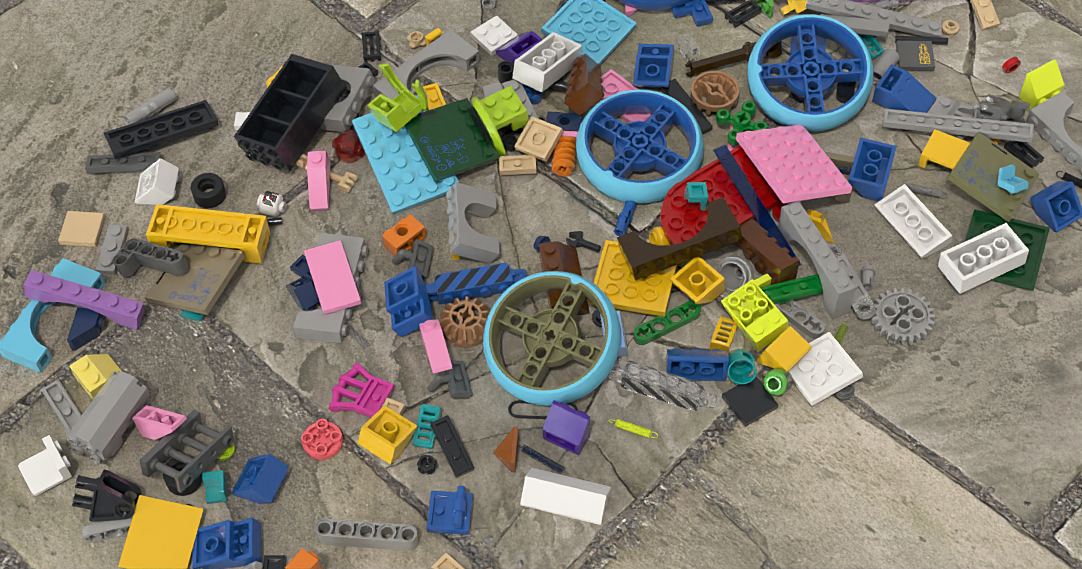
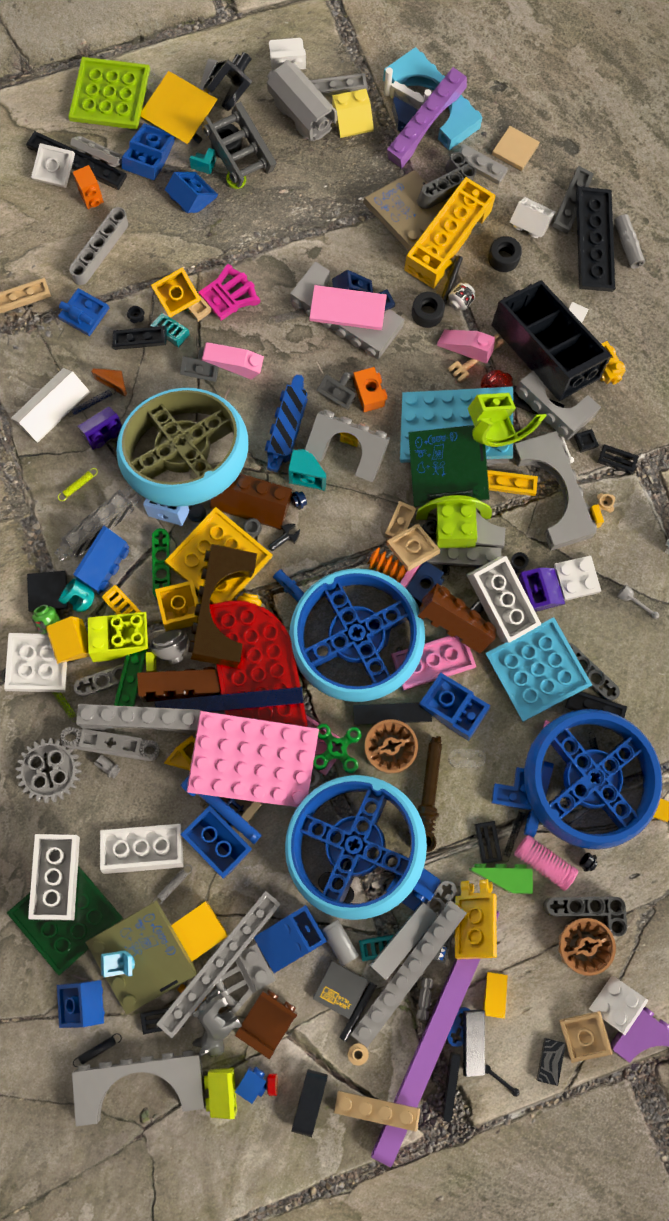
camera: 110 degrees right, 20 degrees up
bright pink slope [132,405,187,440] -> none
coral tile [301,419,343,460] -> none
blue slope [384,266,433,337] -> none
medium nougat gear [440,296,490,348] -> none
teal panel [684,182,708,210] -> none
none -> blue piece [181,775,262,844]
none -> reddish brown panel [235,990,298,1060]
none -> blue brick [235,1066,267,1104]
none -> dark grey plate [243,518,262,537]
none -> teal slope [288,449,326,491]
none -> black beam [291,1069,328,1138]
none -> white plate [384,67,431,110]
none -> black tyre [411,291,445,328]

